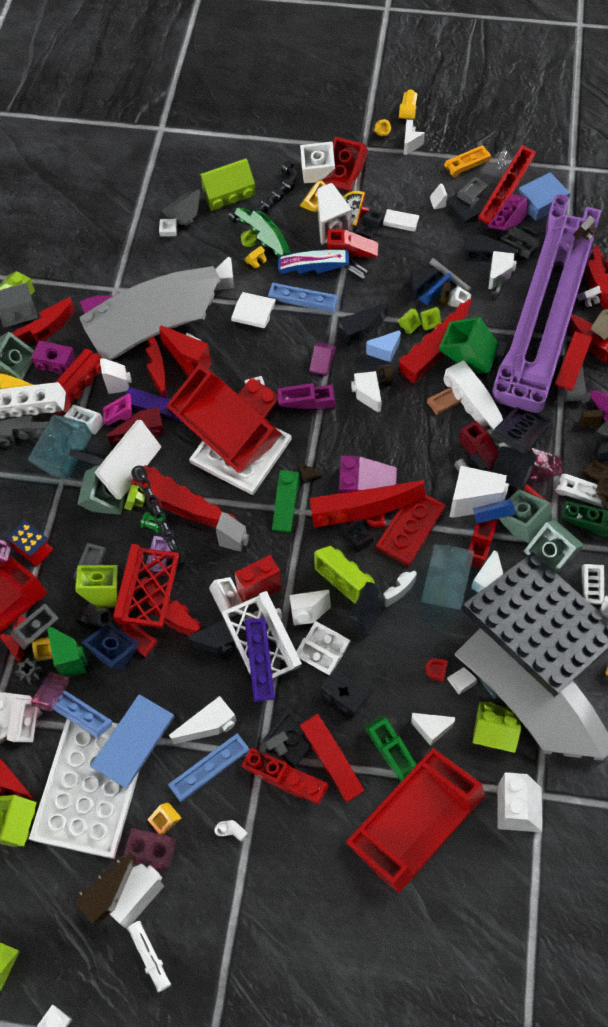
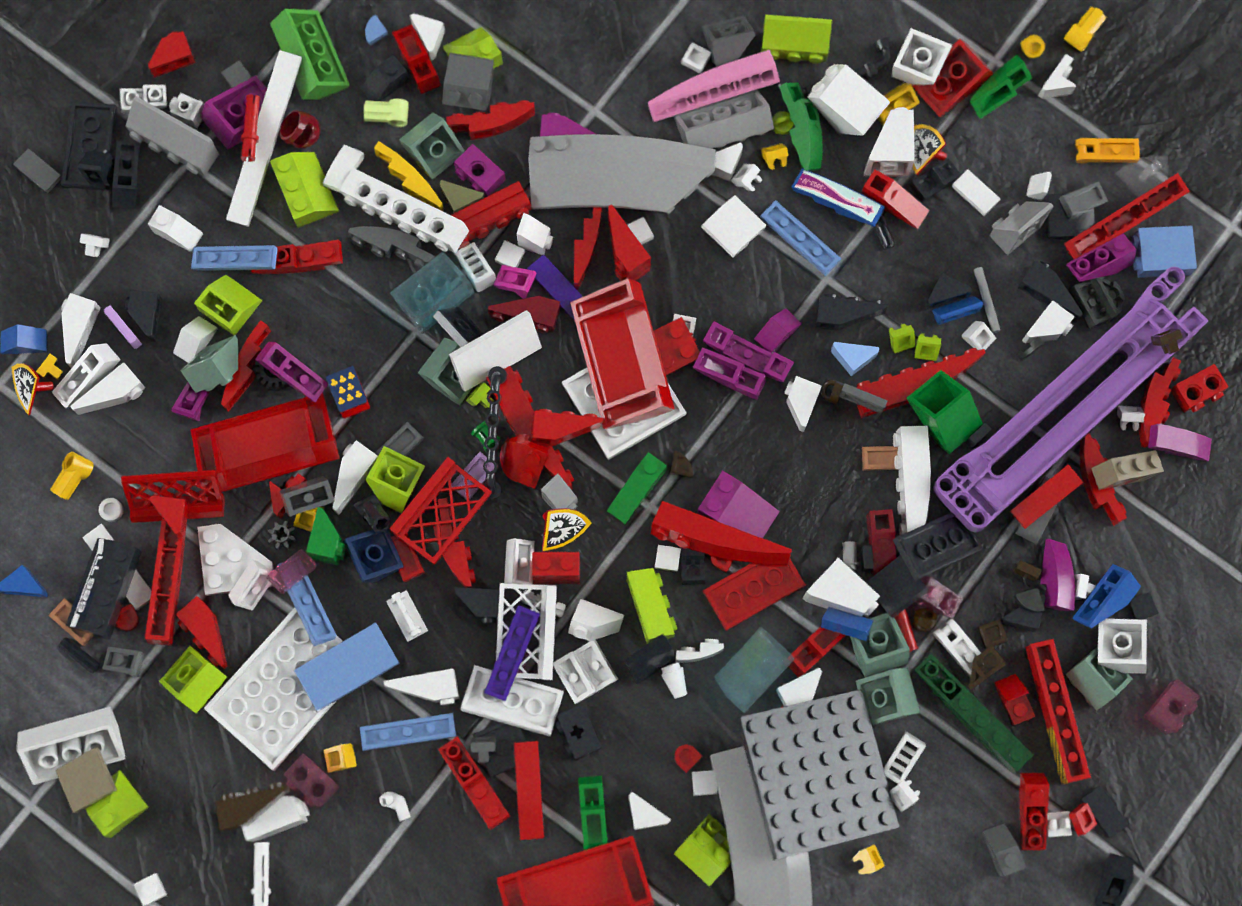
camera: 25 degrees right, 15 degrees up
dark brown tile [440,282,451,307] -> none
none -> white slope [332,441,378,515]
none -> white hinge [386,590,428,642]
none -> olive slope [440,180,484,213]
none -> white tile [460,665,564,736]
none -> white tile [495,241,525,268]
none -> red slope [500,434,550,489]
none -> red slope [530,409,603,446]
none -> shield [542,508,592,551]
none -> bright pink slope [648,50,780,122]
none -> white tile [655,545,681,572]
none -> white cone [661,662,687,699]
none -> light grey slope [674,89,774,149]
none -> magenta slope [703,322,794,382]
none -> white tile [731,164,762,191]
none -> white slope [807,64,890,135]
none -> dark grey tile [839,384,887,413]
none -> dark brown tile [913,608,938,632]
none -> green slope [970,55,1032,119]
none -> light grey slope [990,201,1053,255]

